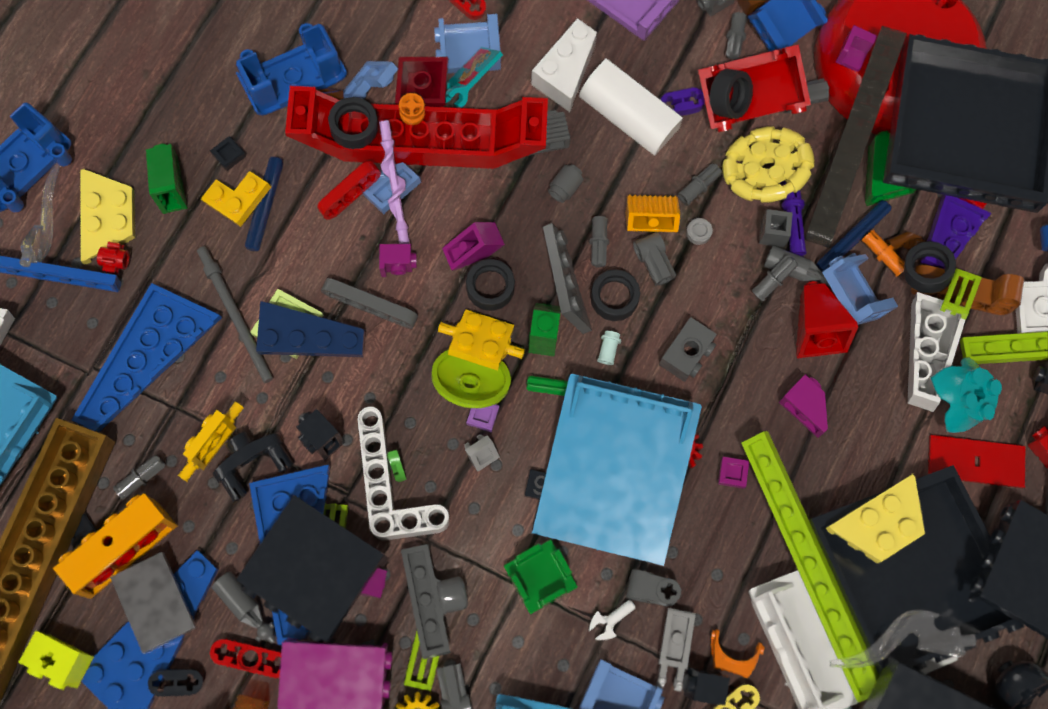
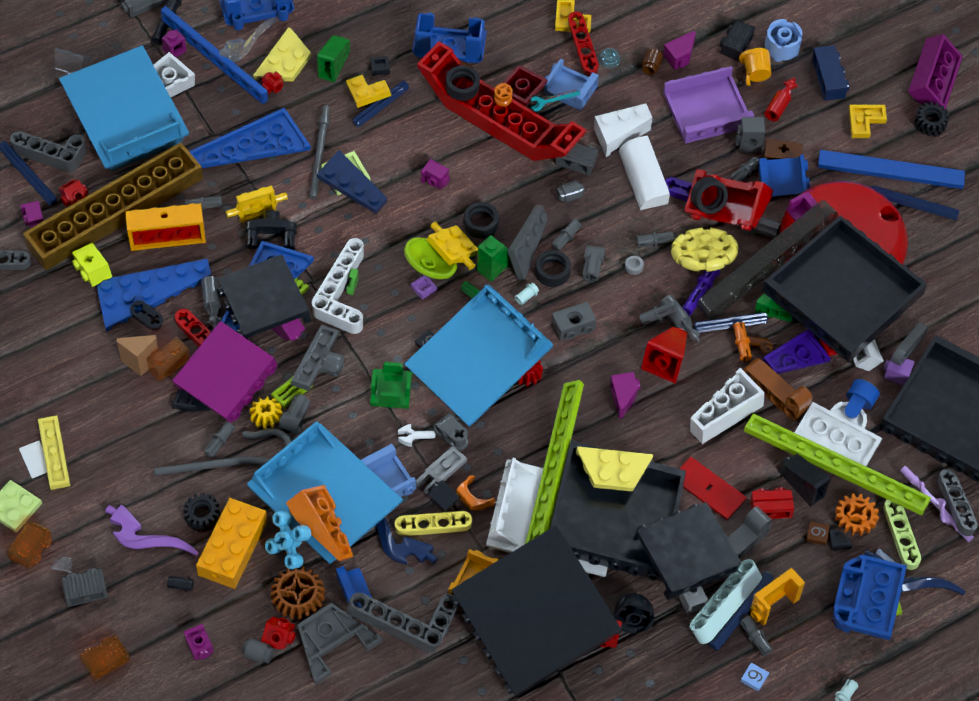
camera: 35 degrees right, 15 degrees down
flat silver tile [110,552,197,654] -> none
black brick [296,408,345,461] -> none
red beam [317,161,381,220] -> none
dark grey beam [321,278,418,329] -> none
medium blue plate [343,61,398,99] -> none
medium blue wing [363,162,421,214] -> none
lavender piece [379,120,410,244] -> none
magenta slope [442,222,505,270] -> none
light grey tile [465,435,500,472] -> none
light orange brick [626,195,680,233] -> none
magenta plate [718,457,749,489] -> none
dark grey brick [759,209,793,247] -> none
medium blue panel [822,253,898,325] -> none
clear piece [830,610,976,668] -> none
black tyre [903,241,956,294] -> none
teal brick [931,357,1002,433] -> none
lime tile [940,268,982,320] -> none

